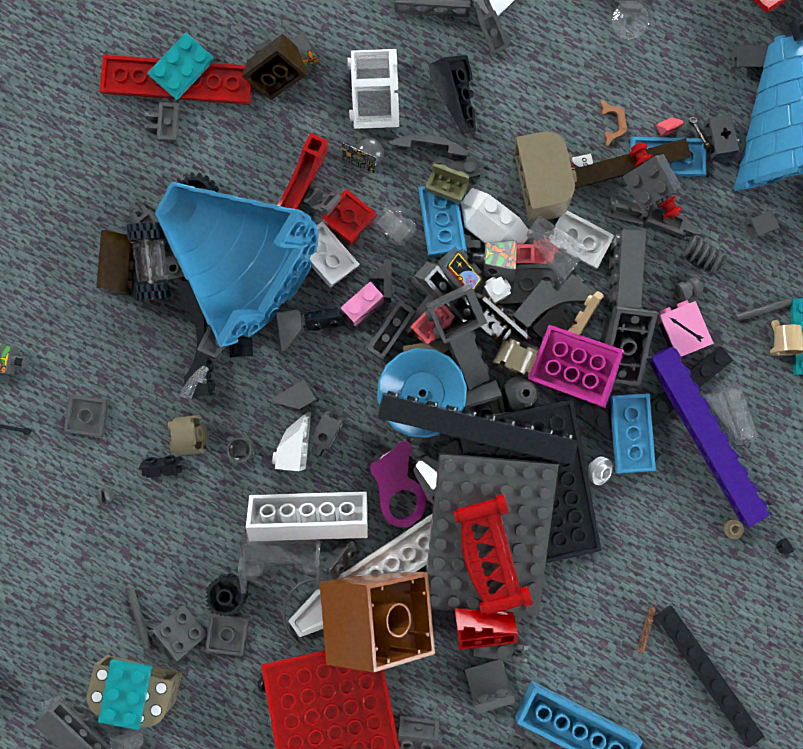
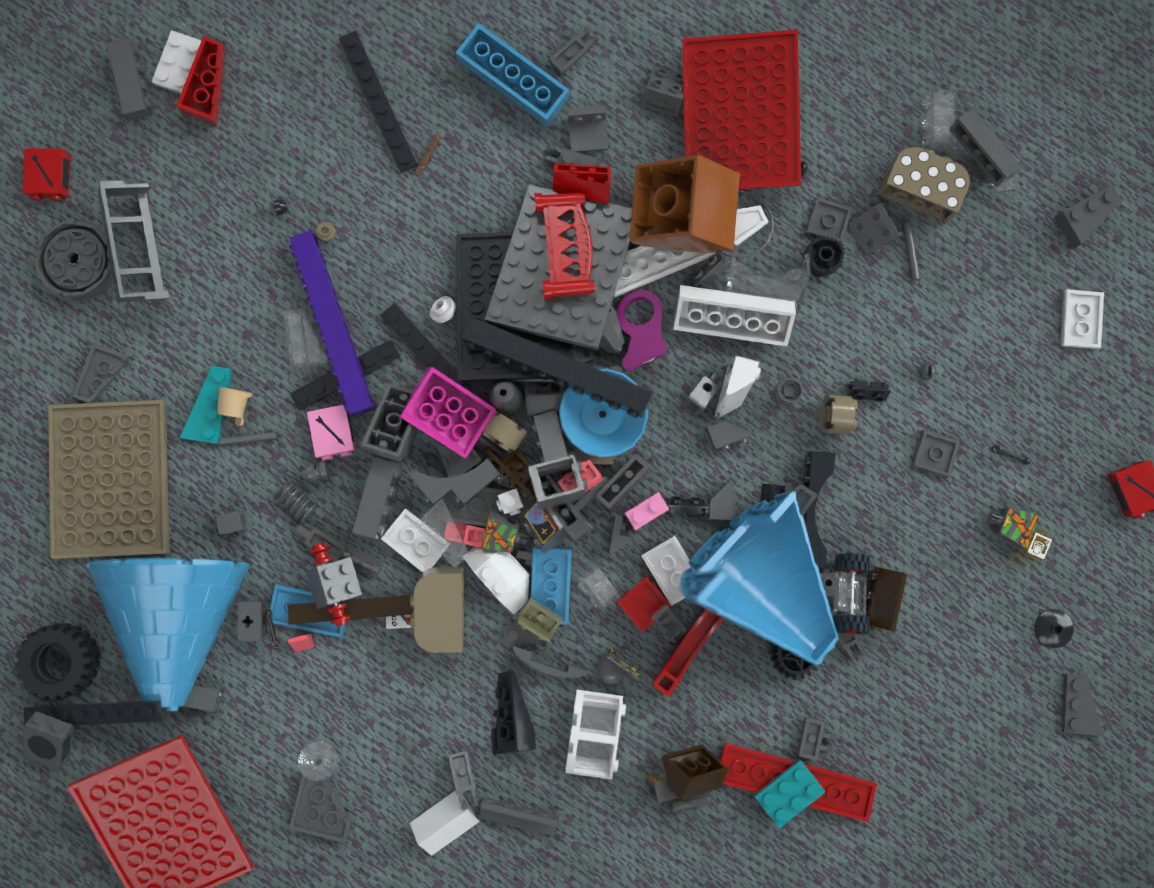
camera: 170 degrees left, 0 degrees up
teal plate [98,659,153,730] -> none
clear slope [179,366,209,399] -> none
tan hinge [568,291,603,335] -> none
nougat helmet [600,100,627,147] -> none
dark azure tile [609,393,656,474] -> none

